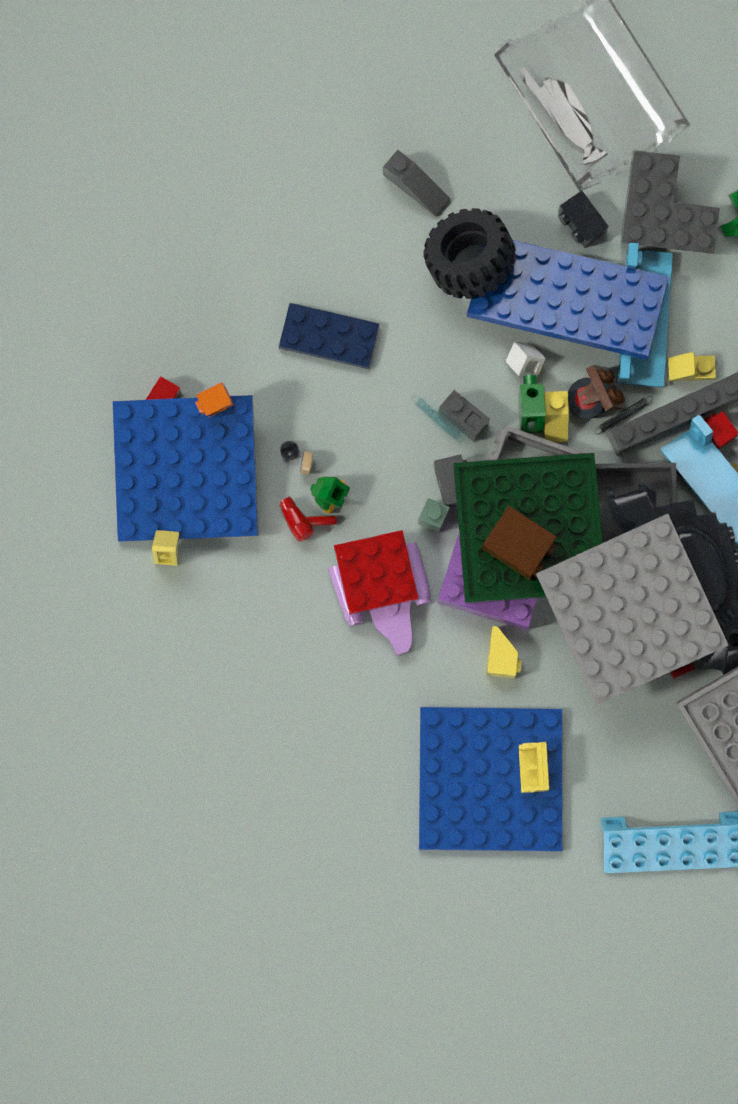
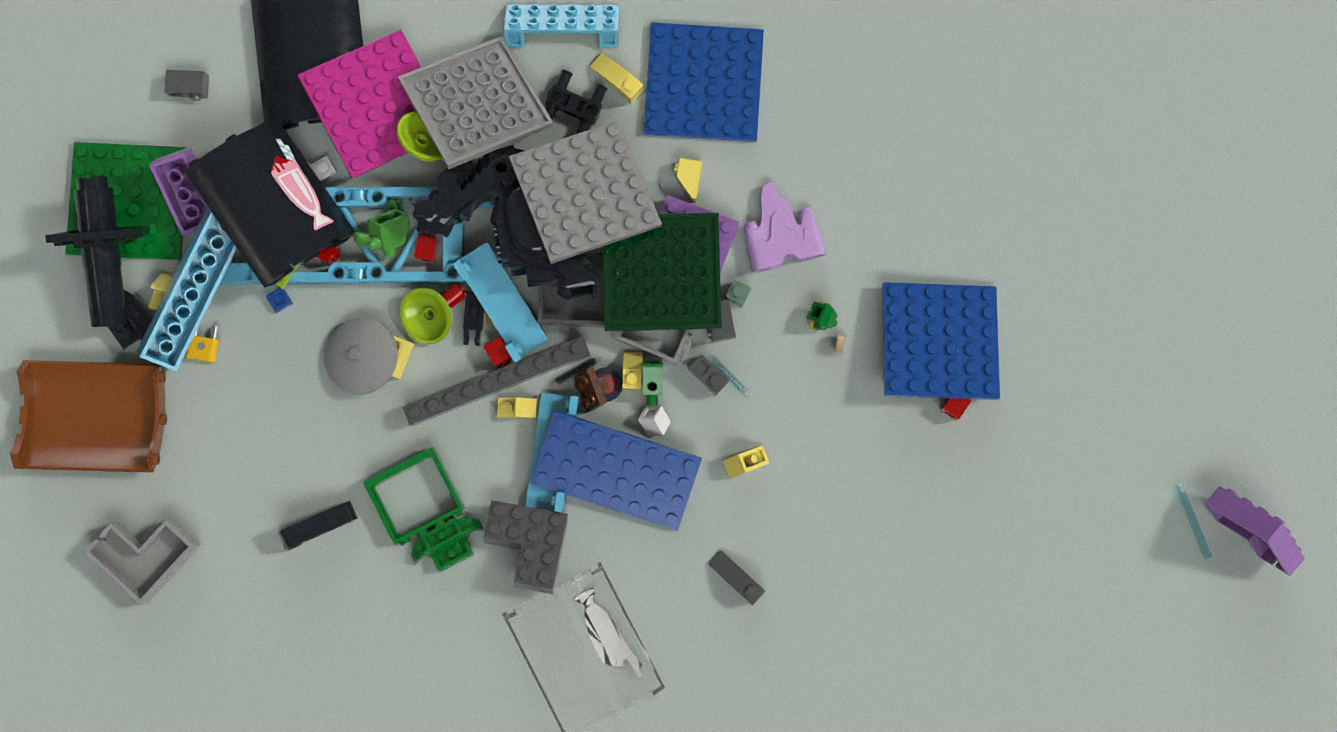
camera: 170 degrees left, 5 degrees up
light yellow slope [152,530,179,566] -> none
orange brick [195,382,234,417] -> none
dark blue plate [279,303,379,369] -> none
red piece [279,496,338,542] -> none
black hinge [280,441,299,460] -> none
red plate [334,530,419,615] -> none
black tyre [423,208,516,299] -> none
reddish brown brick [481,506,557,580] -> none
light yellow hinge [518,742,549,793] -> none
black brick [558,190,609,248] -> none
none -> black piece [545,69,608,135]
none -> light yellow slope [589,53,644,104]
none -> light yellow slope [723,445,769,479]

